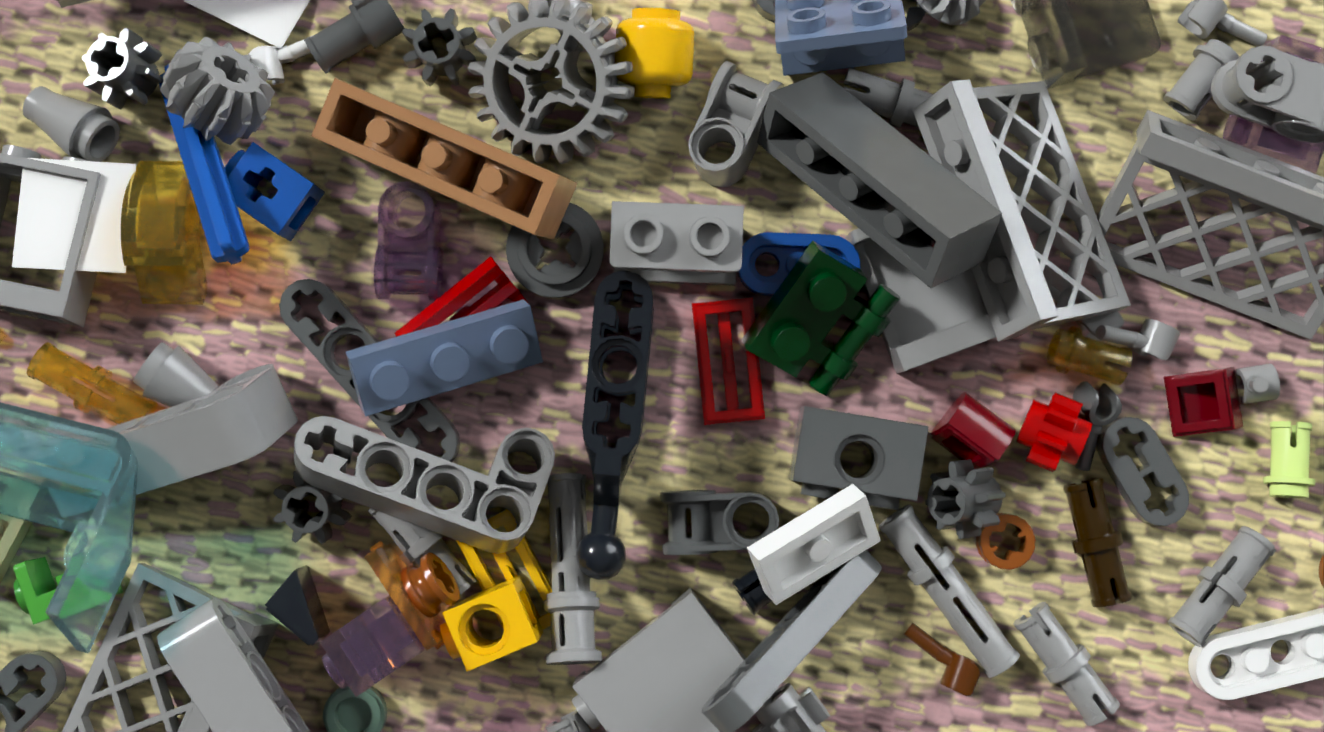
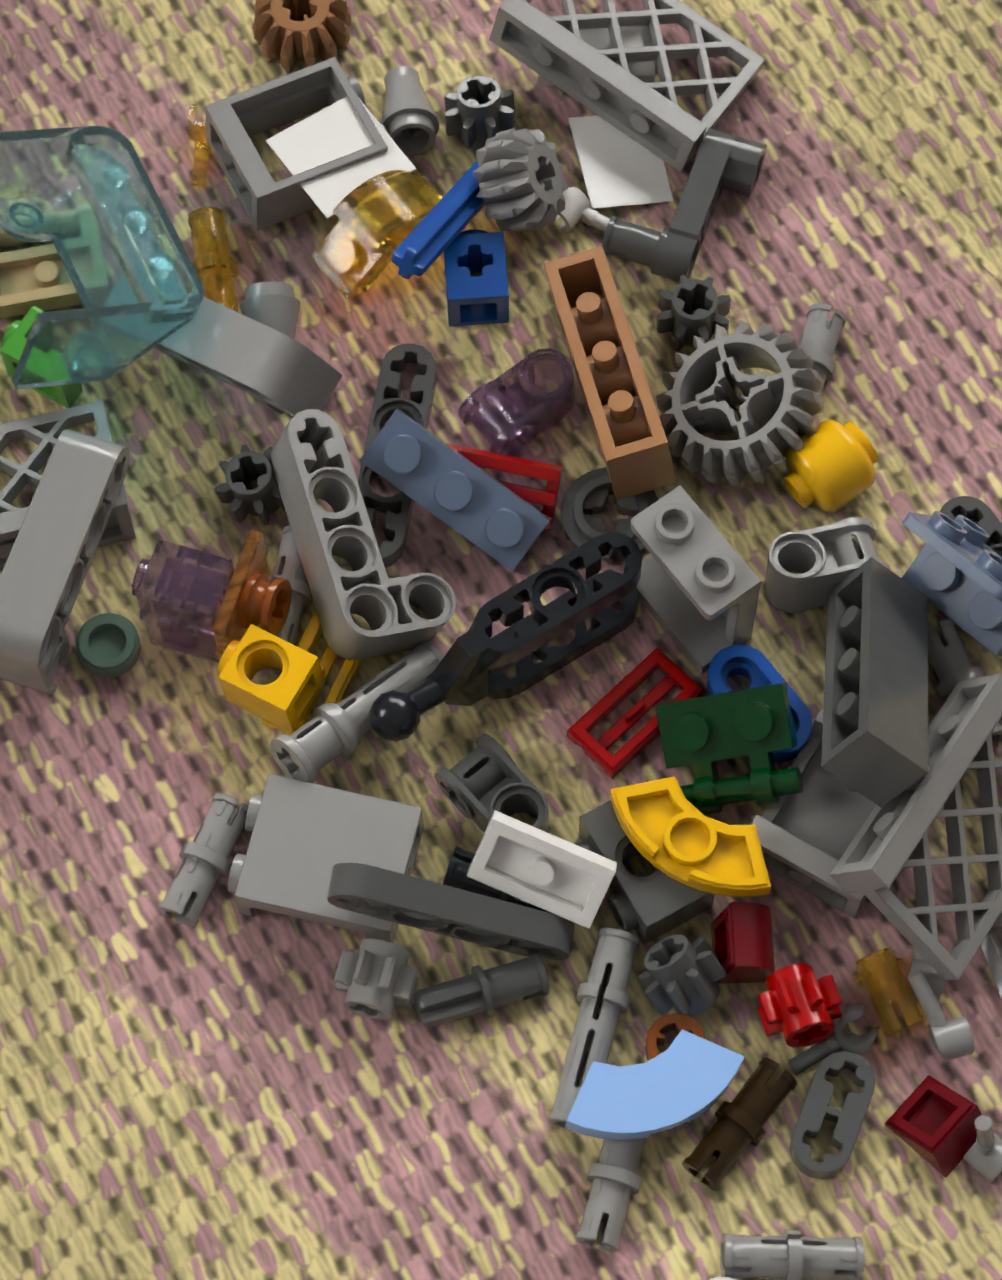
camera: 50 degrees right, 20 degrees down
black slope [265,565,330,646] -> none
reddish brown hand [904,622,980,696] -> none
yellowish green pin [1263,421,1315,498] -> none
none -> dark grey axle [414,953,550,1028]
none -> light blue tile [564,1029,745,1140]
none -> yellow tile [610,776,771,897]

